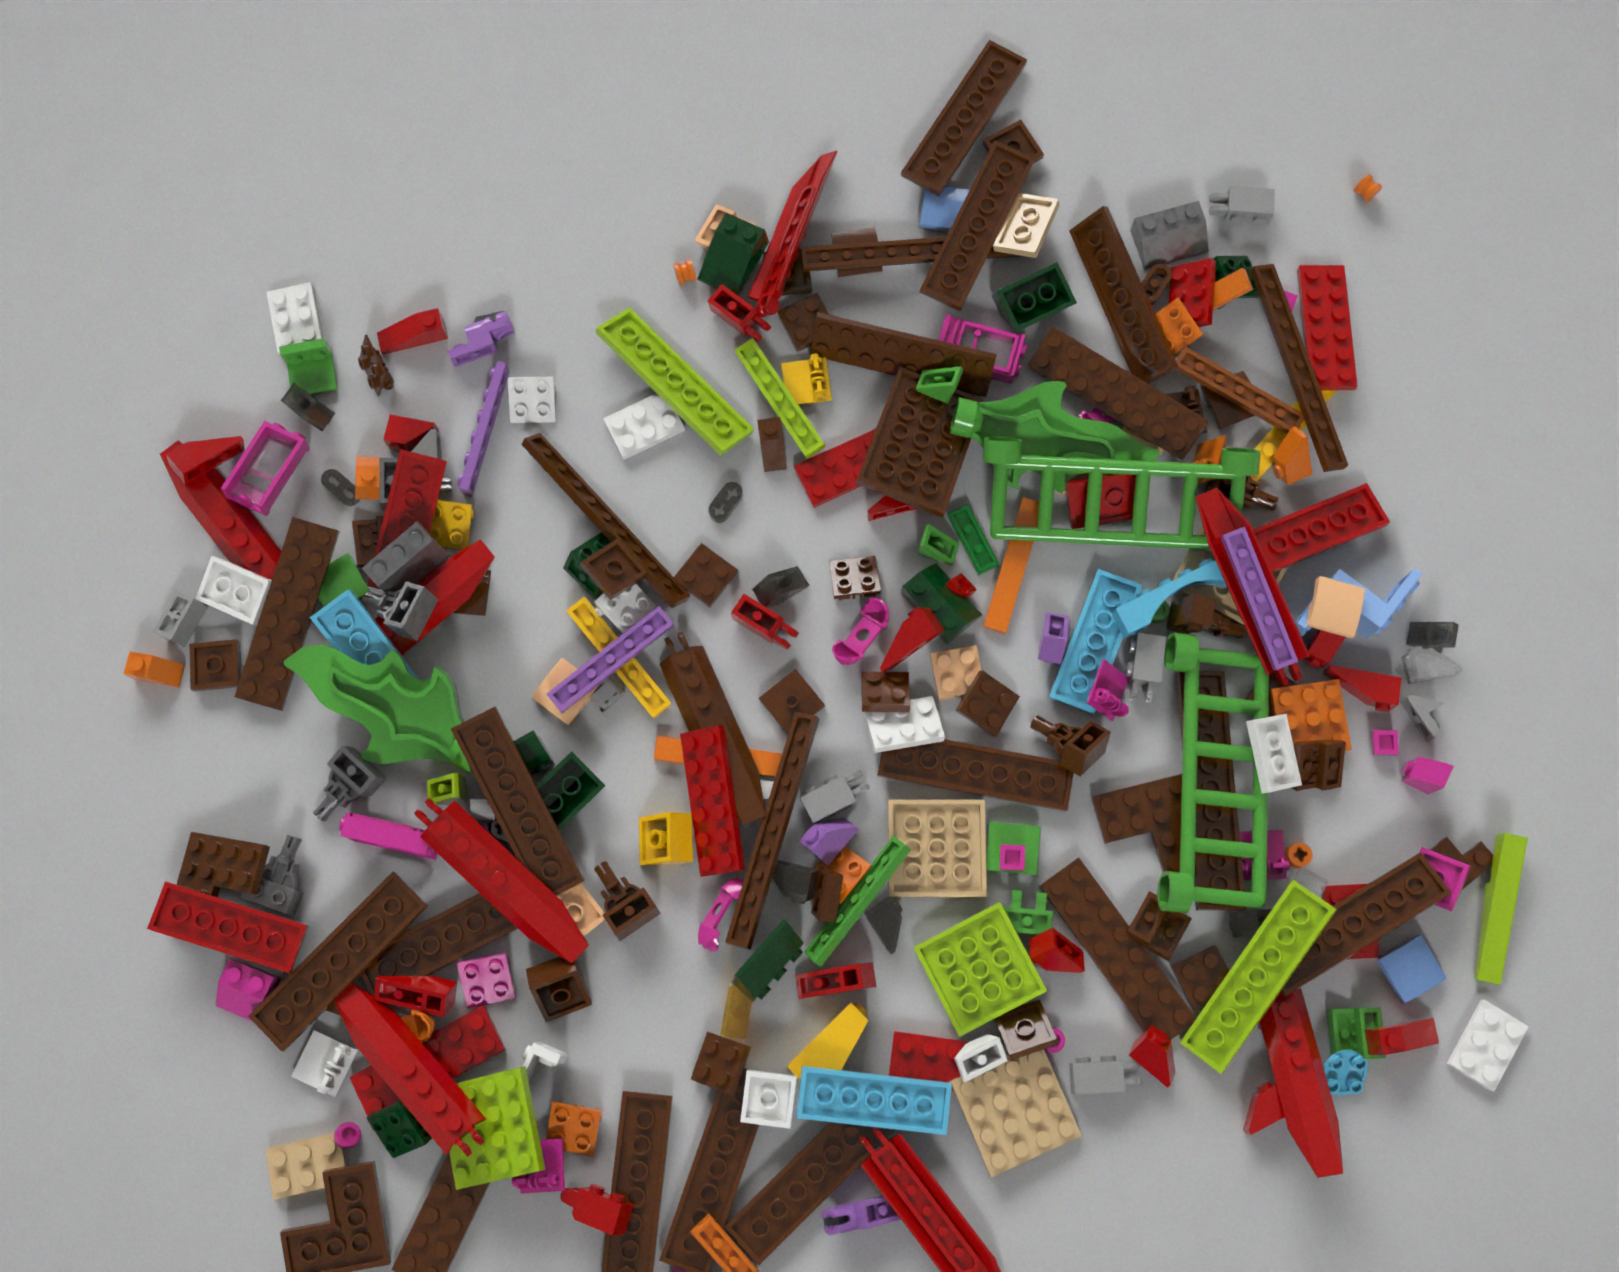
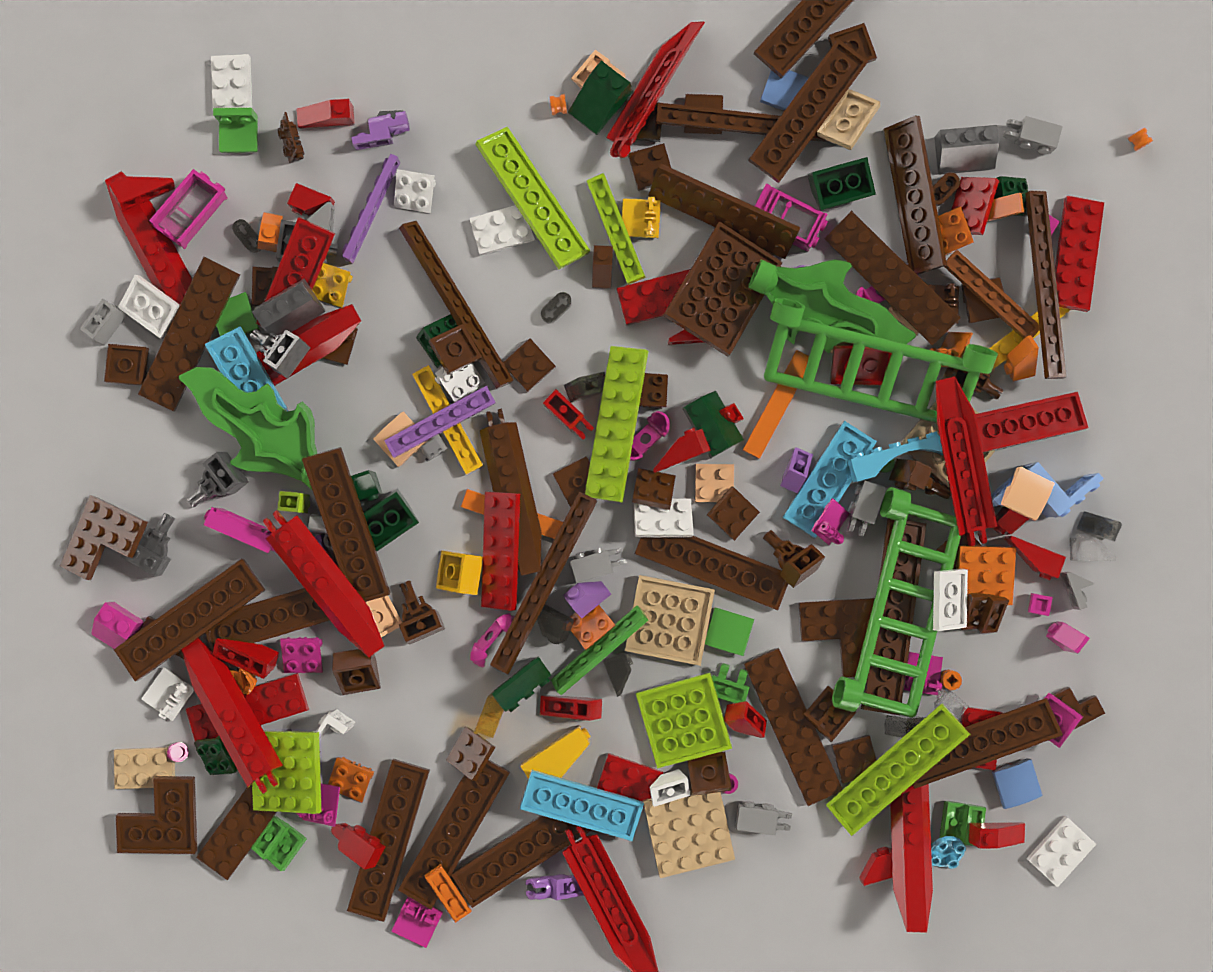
camera: 10 degrees right, 10 degrees up
orange slope [123,651,185,688] -> none
red plate [147,881,309,973] -> none
clear smoke slope [281,382,336,431] -> none
red hinge [707,284,771,342] -> none
white plate [740,1070,797,1129] -> none
reddish brown slope [811,867,843,922] -> none
bright green slope [916,367,963,404] -> none
bright green slope [918,524,960,565] -> none
green tile [947,504,999,576] -> none
dark pink plate [1000,844,1025,871] -> none
red slope [1129,1025,1176,1088] -> none
medium lavender plate [1220,527,1298,671] -> none
lime slope [1474,833,1528,985] -> none
none -> bright green slope [251,816,307,871]
none -> lime plate [585,346,649,503]

